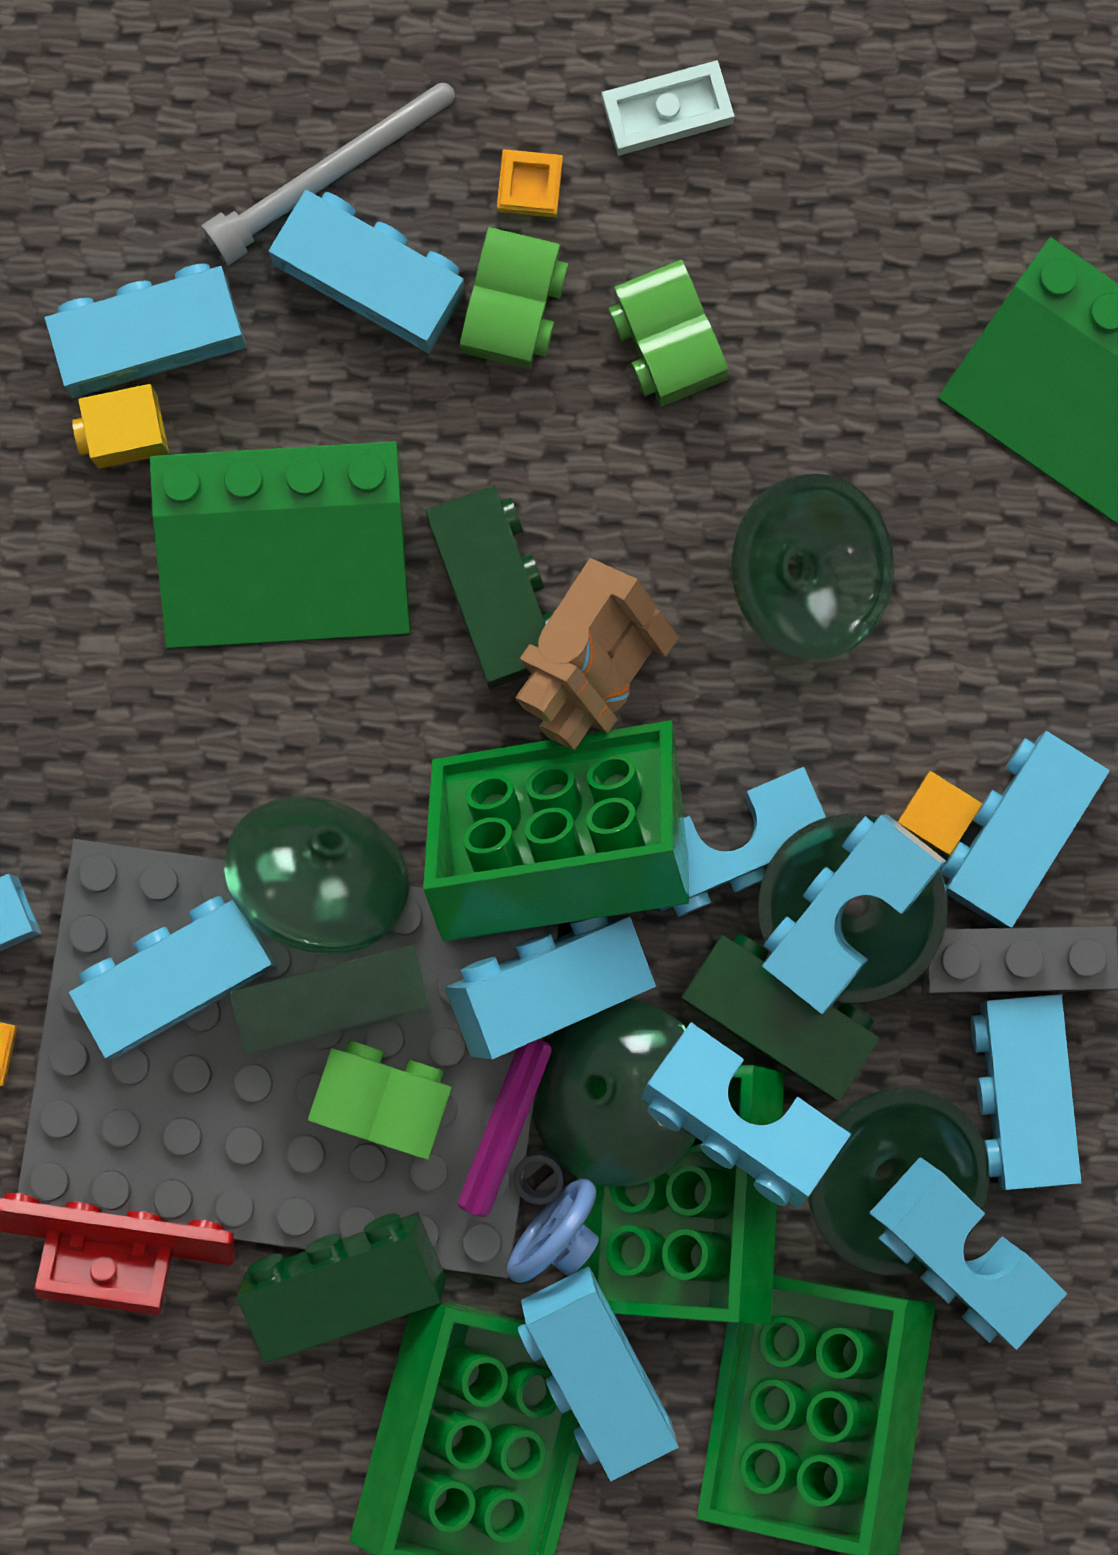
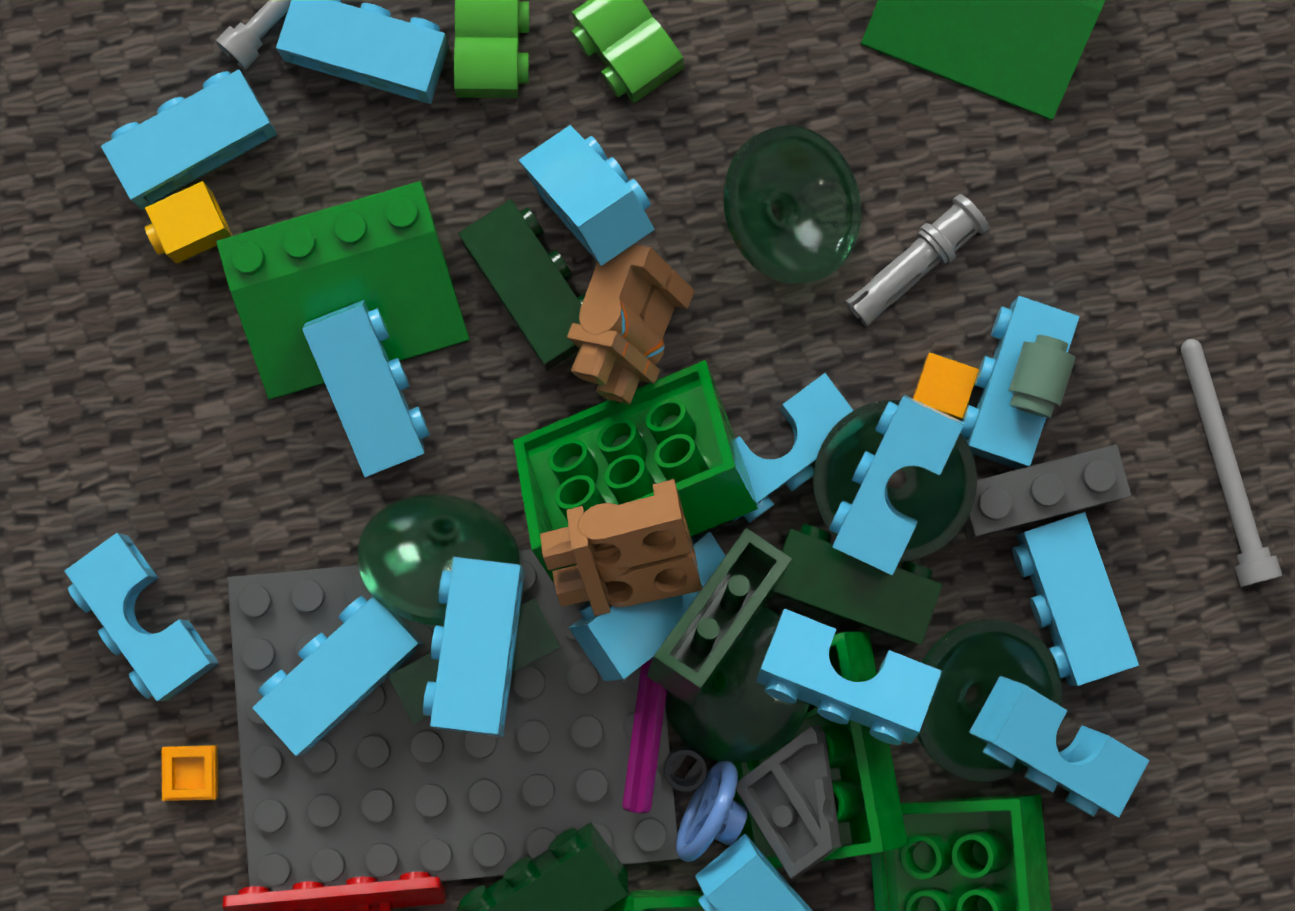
camera: 15 degrees left, 0 degrees up
bright green brick [308,1040,452,1160] -> none
none -> medium azure brick [302,300,430,477]
none -> medium azure brick [423,557,525,737]
none -> medium azure brick [519,125,655,266]
none -> medium nougat hips [540,479,702,616]
none -> dark green brick [647,528,792,707]
none -> dark grey wing [736,725,841,879]
none -> light grey pin [845,194,990,327]
none -> sand green brick [1008,335,1076,418]

